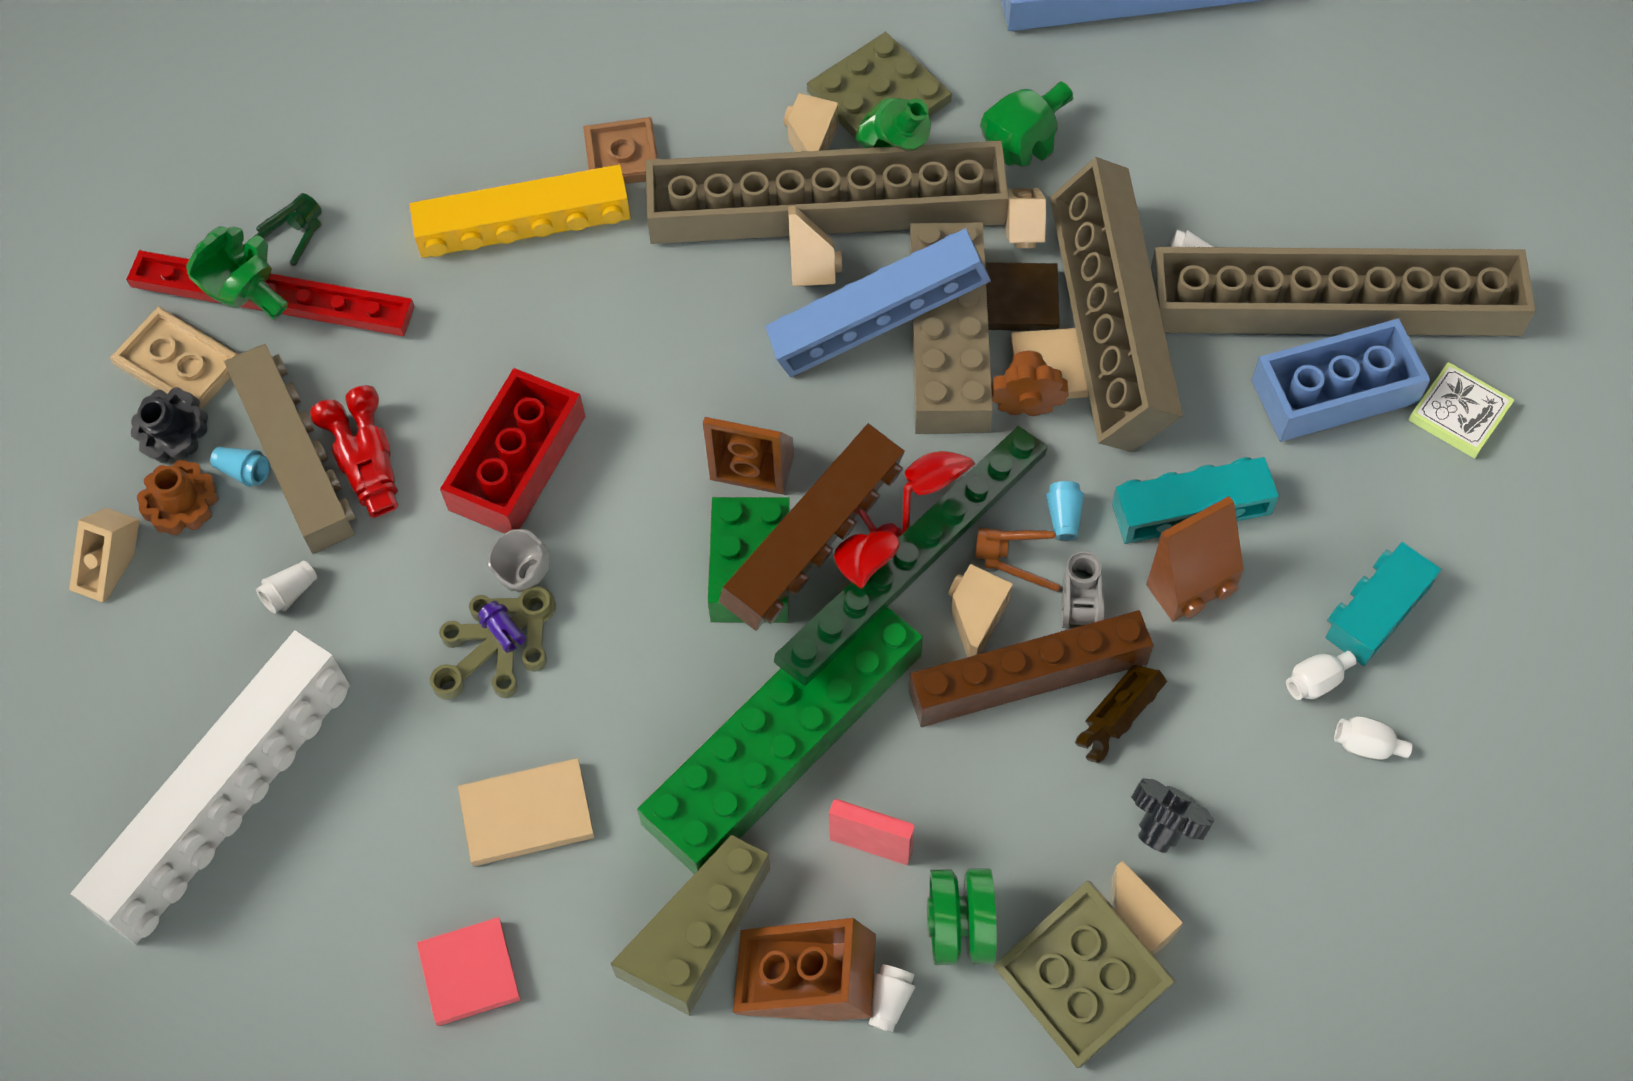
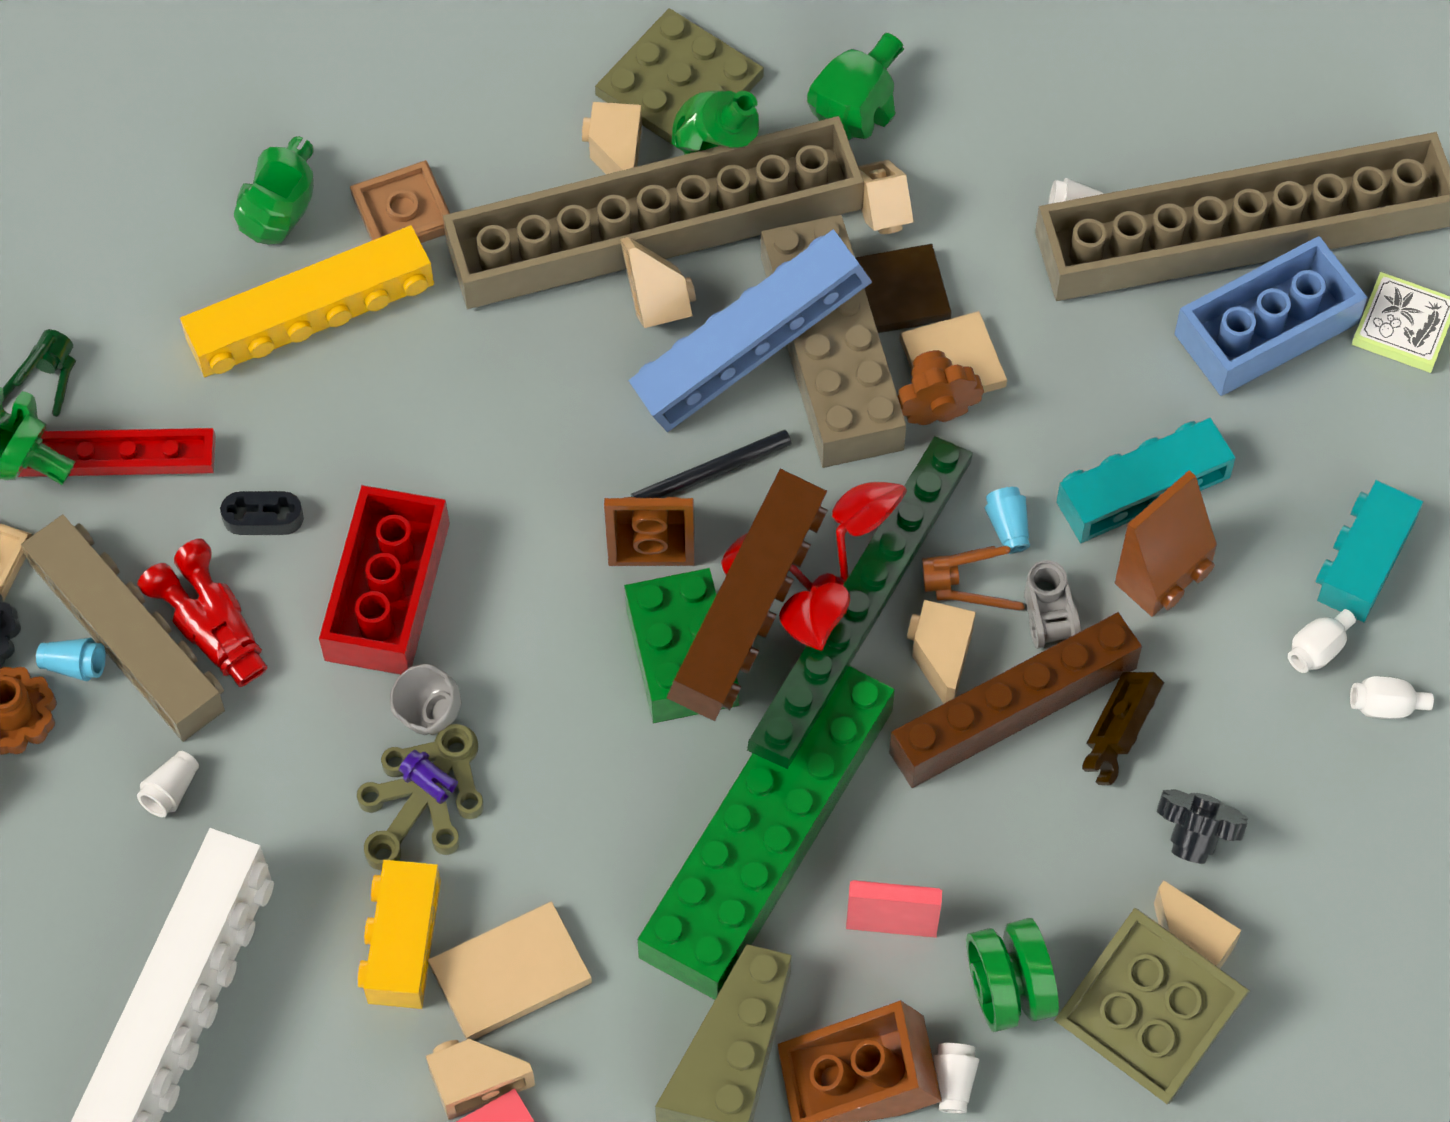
camera: 15 degrees left, 0 degrees up
dark tan brick [1050,157,1183,452] -> none
none -> black beam [220,491,304,535]
none -> green piece [234,136,314,244]
none -> yellow brick [358,860,441,1009]
none -> tan slope [426,1039,535,1120]
none -> black bar [631,429,792,498]

